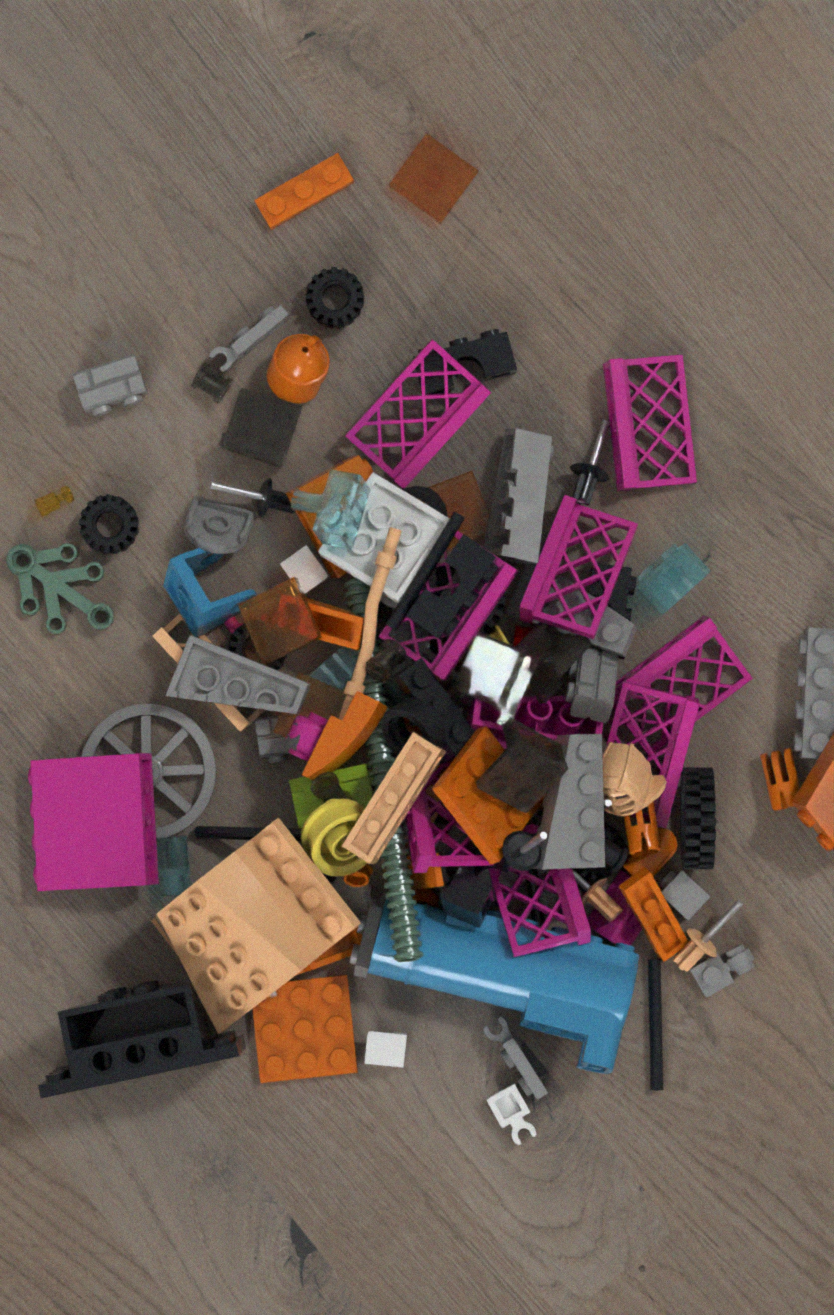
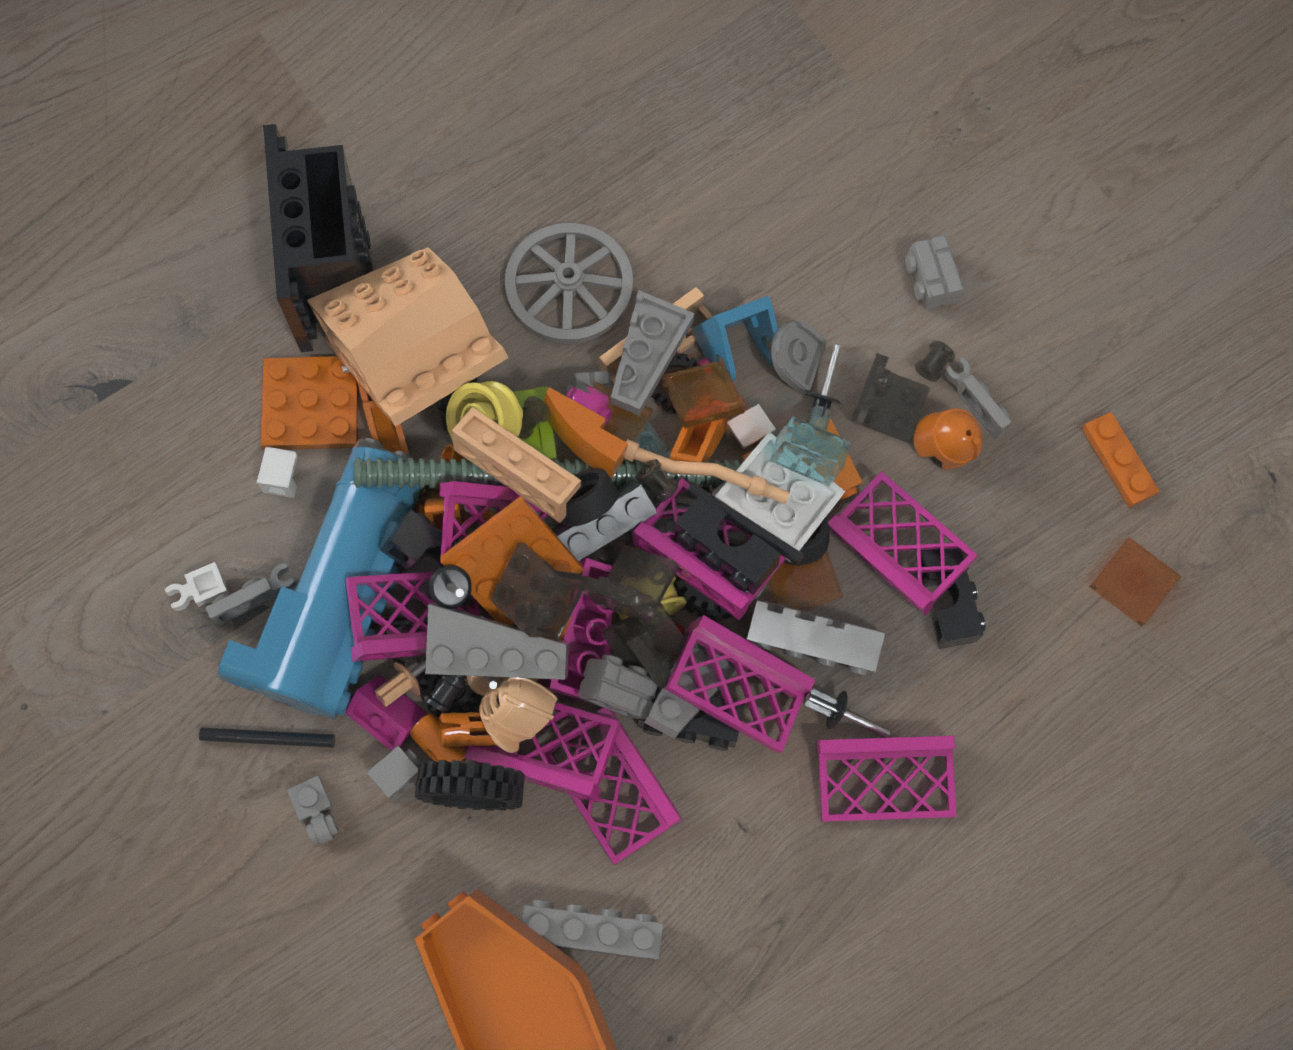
camera: 90 degrees right, 15 degrees down
sand green plant [6,543,114,634] -> none
dark pink panel [28,753,159,891] -> none
clear yellow piece [34,486,74,517] -> none
black tyre [79,494,139,554] -> none
clear light blue arm [156,835,192,896] -> none
black piece [194,826,302,841] -> none
black tyre [306,267,364,328] -> none
orange plate [619,867,689,962] -> none
clear light blue brick [635,543,711,616] -> none
light nougat piece [673,899,743,972] -> none
orange arm [760,748,800,811] -> none

